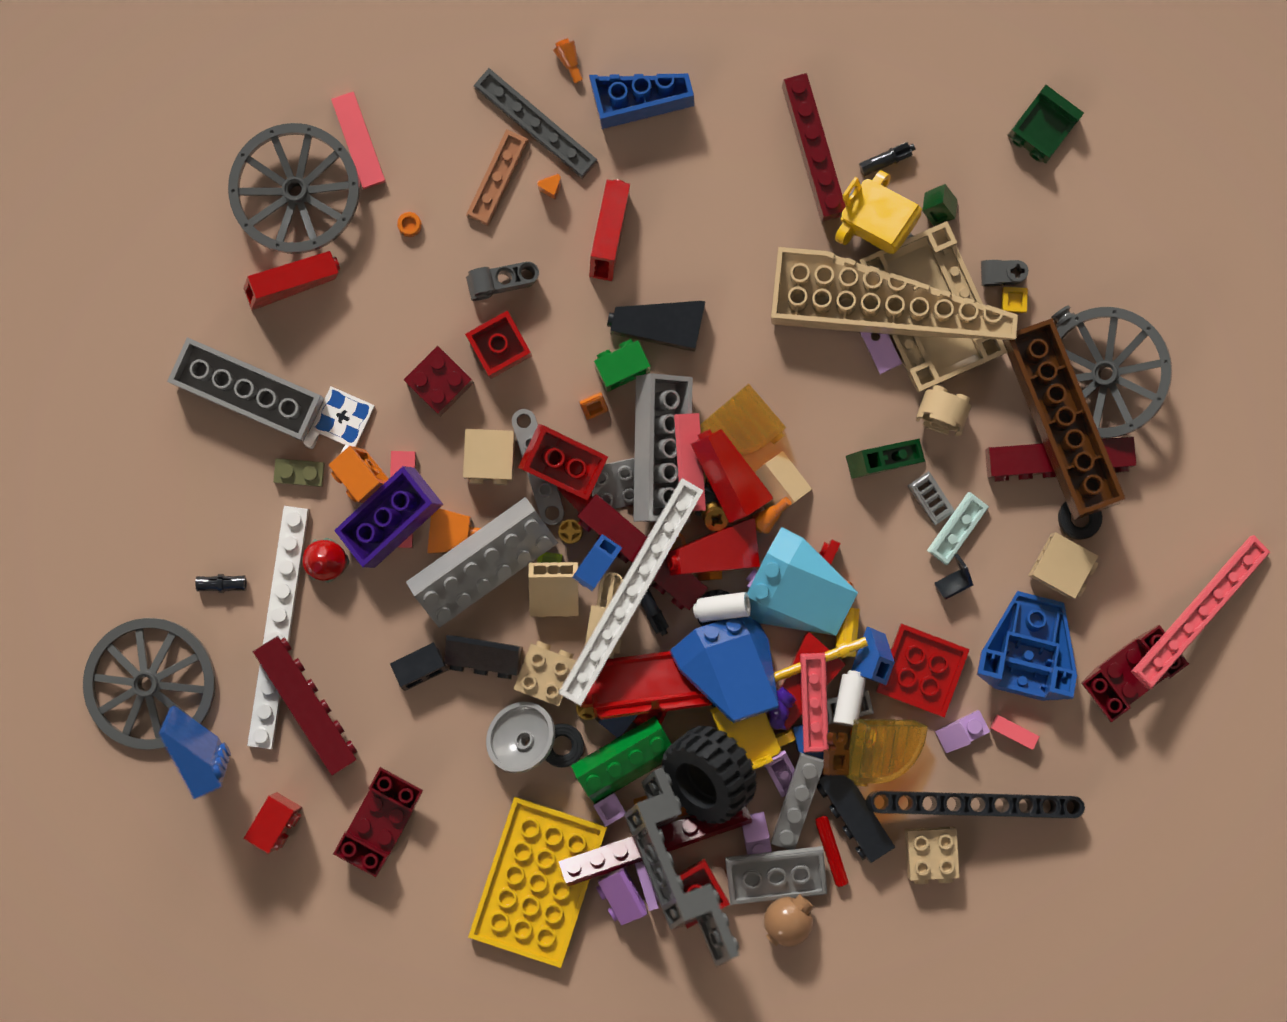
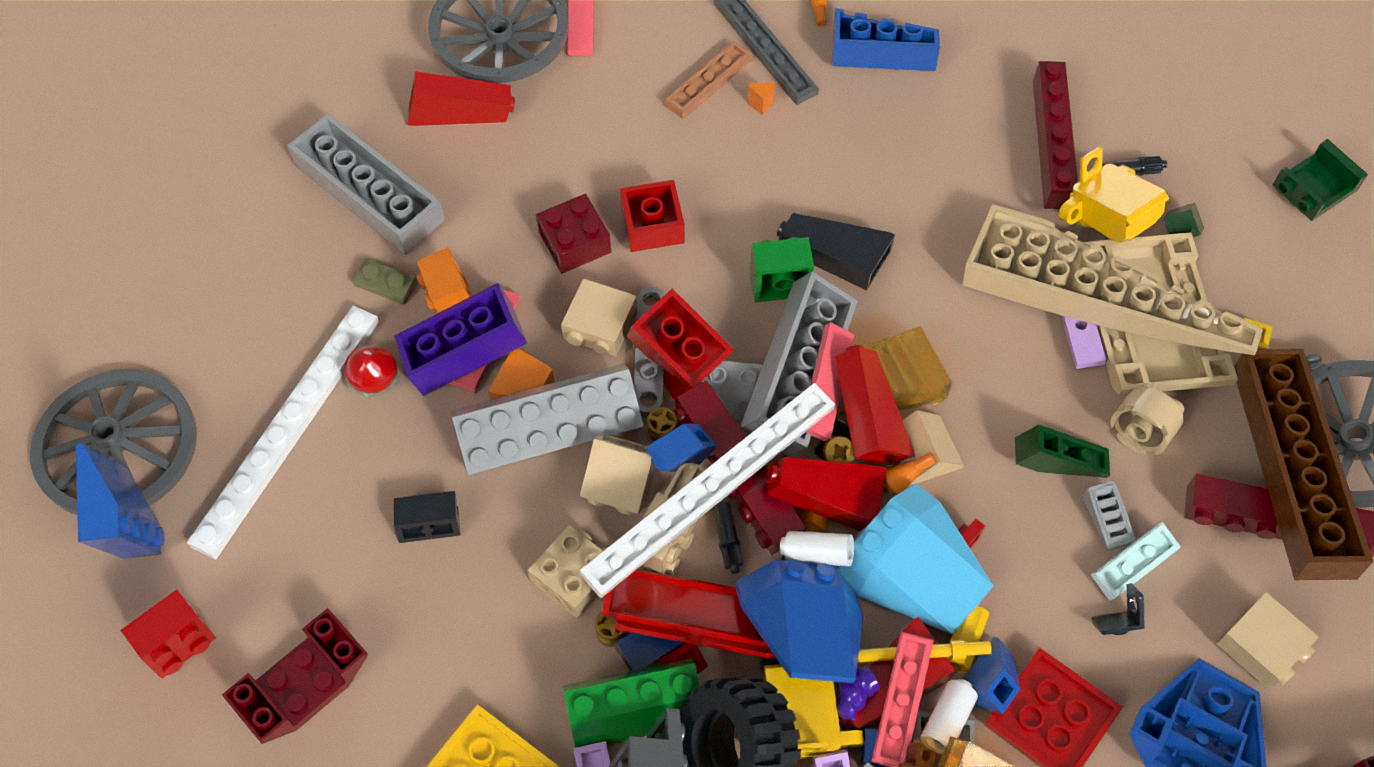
camera: 20 degrees right, 25 degrees down
black pin [195,574,247,593] -> none
dark red brick [253,636,358,776] -> none
white flag [304,386,375,454] -> none
orange tile [397,212,422,237] -> none
black slope [444,635,523,679] -> none
dark grey piece [466,262,539,301] -> none
light grey dish [486,702,555,773] -> none
black tyre [545,724,584,768] -> none
orange slope [579,391,609,420] -> none
red slope [589,179,630,281] -> none
dark grey piece [981,260,1029,287] -> none
black tyre [1058,502,1103,540] -> none

